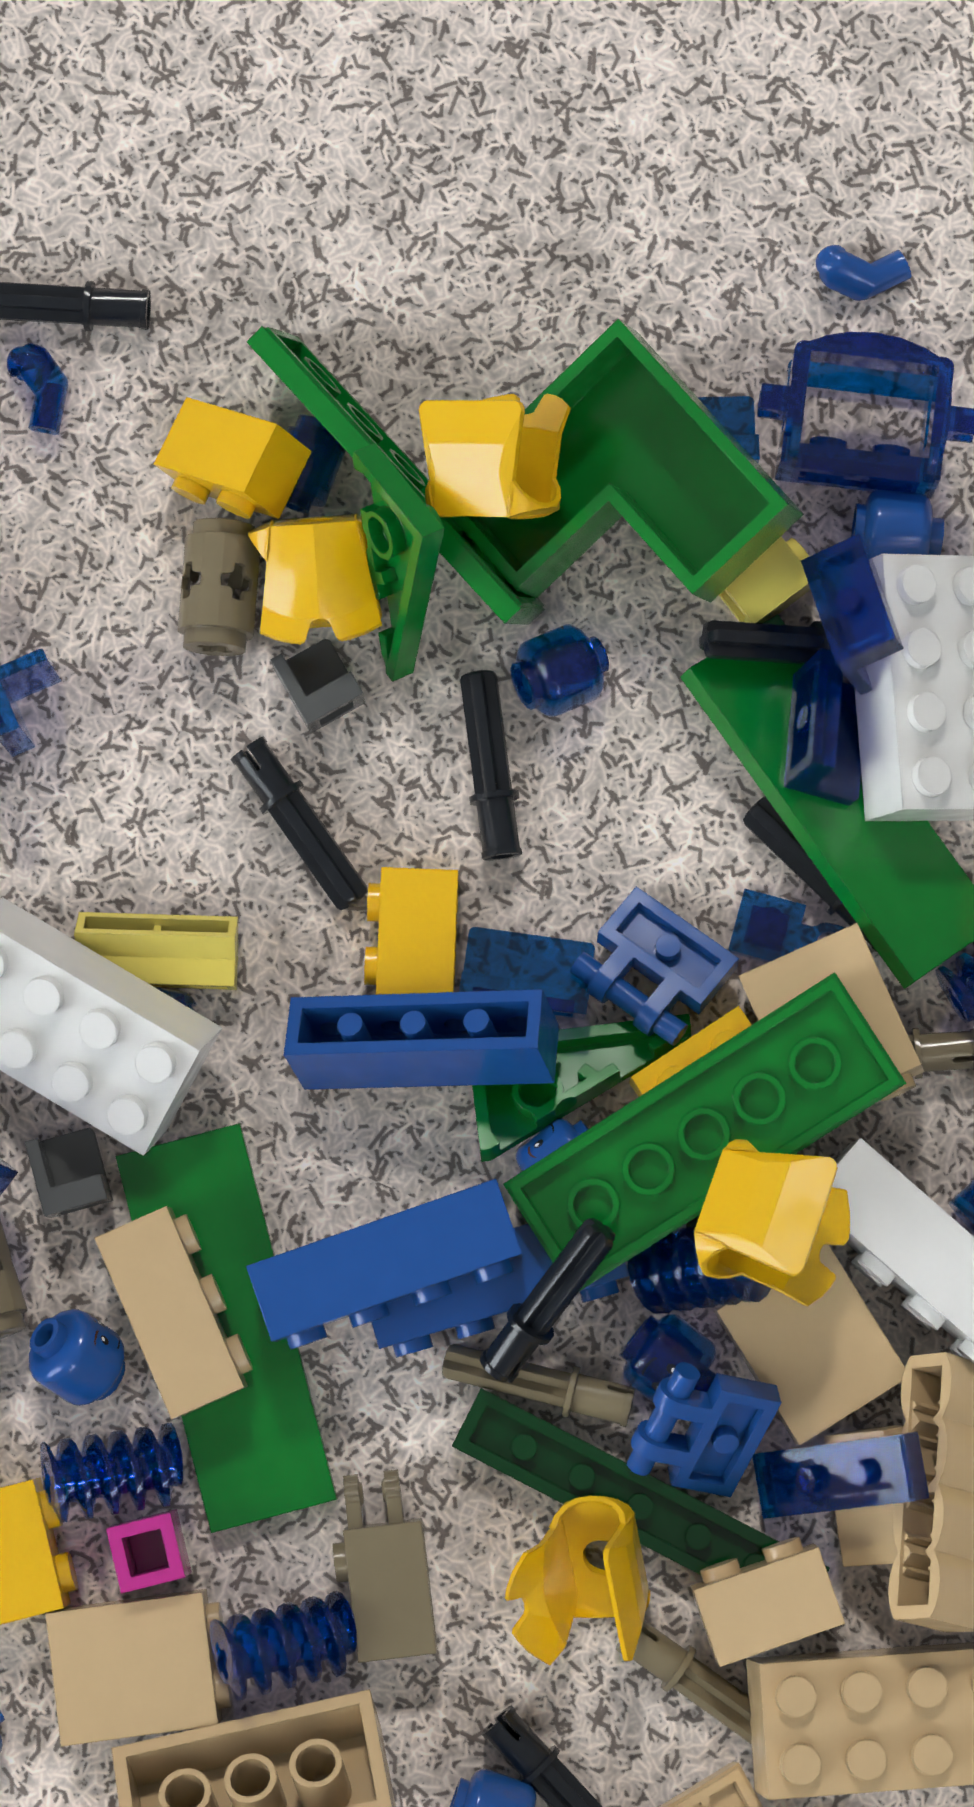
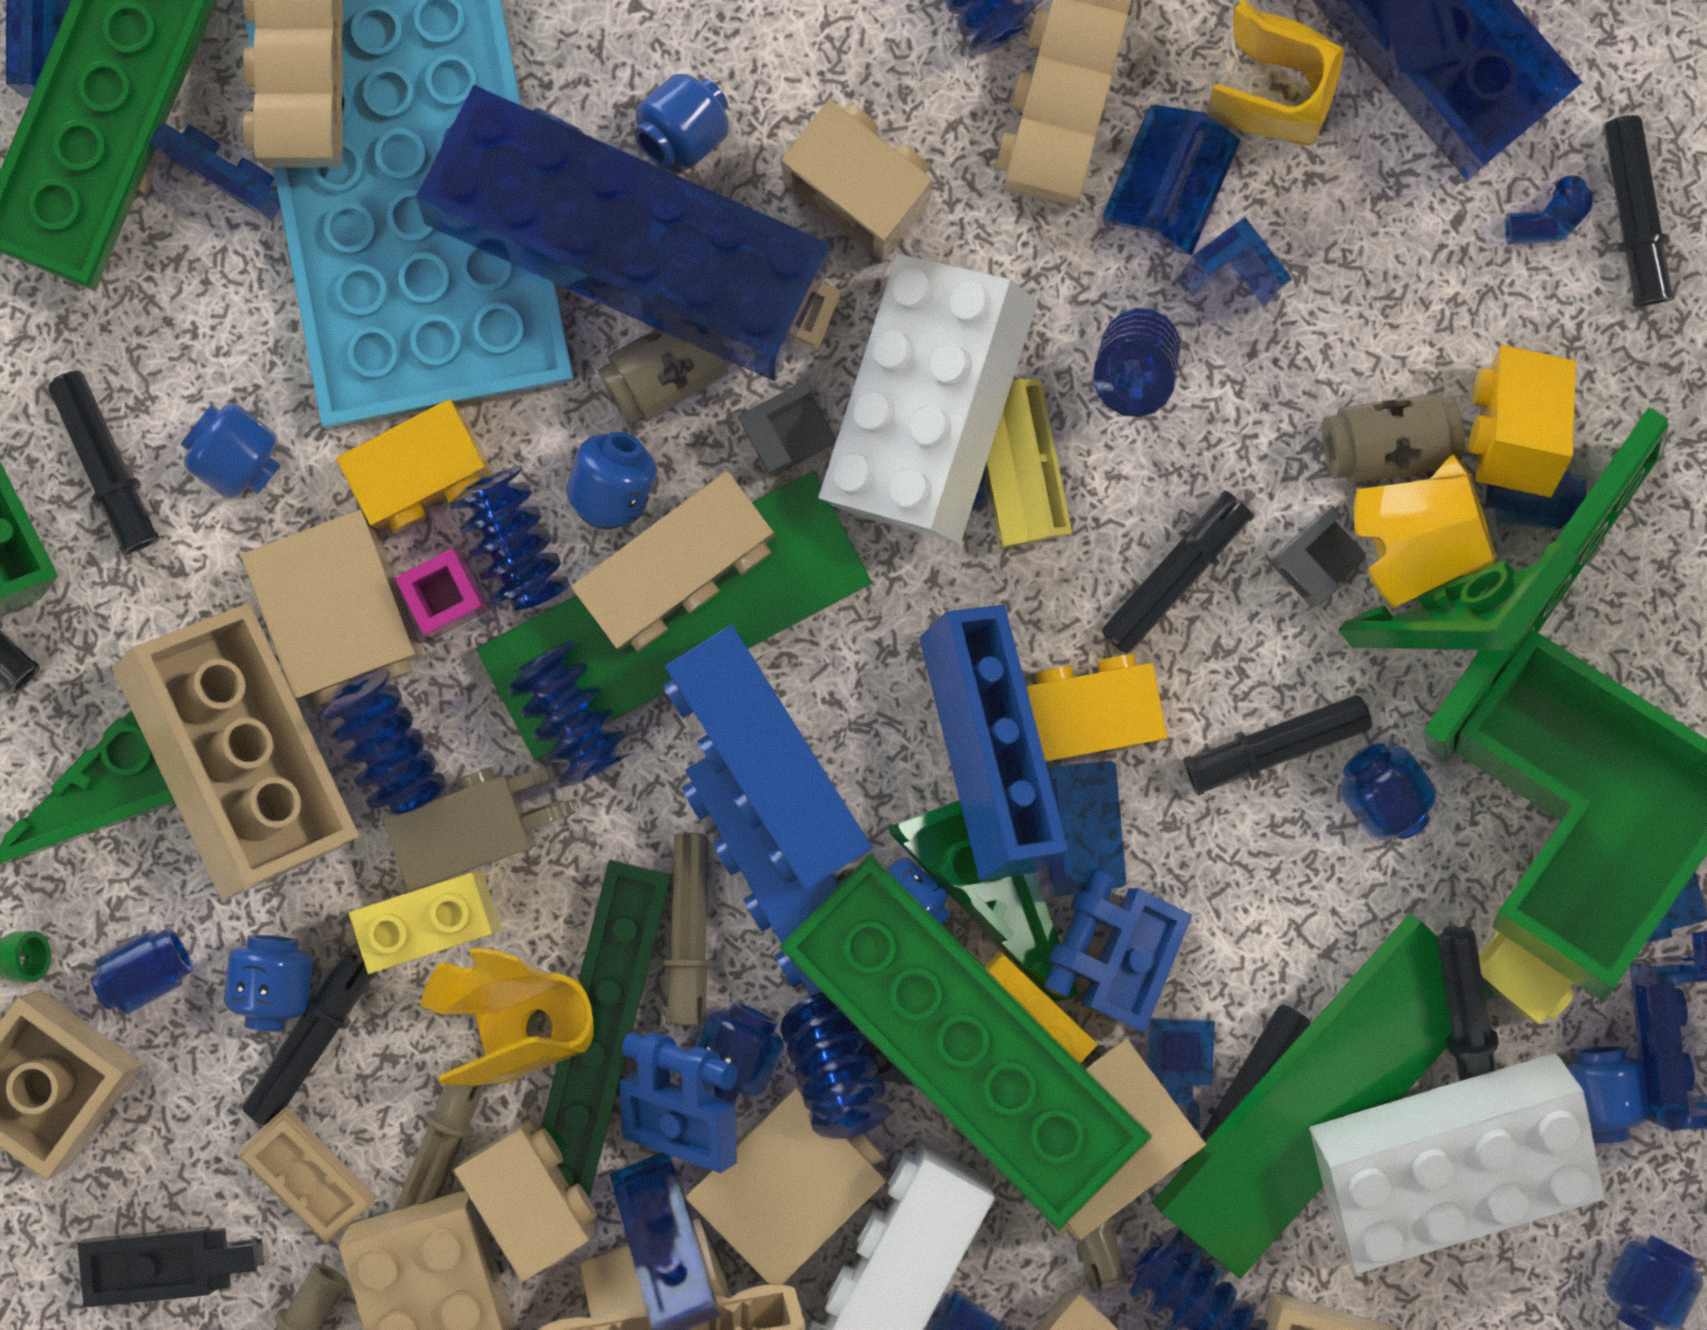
camera: 75 degrees right, 5 degrees up
yellow piece [419,394,571,519] -> none
black axle [480,1218,615,1383] -> none
yellow piece [694,1139,850,1306] -> none
clear blue panel [784,648,861,805] -> none
clear blue panel [801,534,904,695] -> none
none -> light yellow brick [348,869,501,974]
none -> clear blue piece [507,640,635,787]
none -> clear blue piece [1093,308,1181,417]

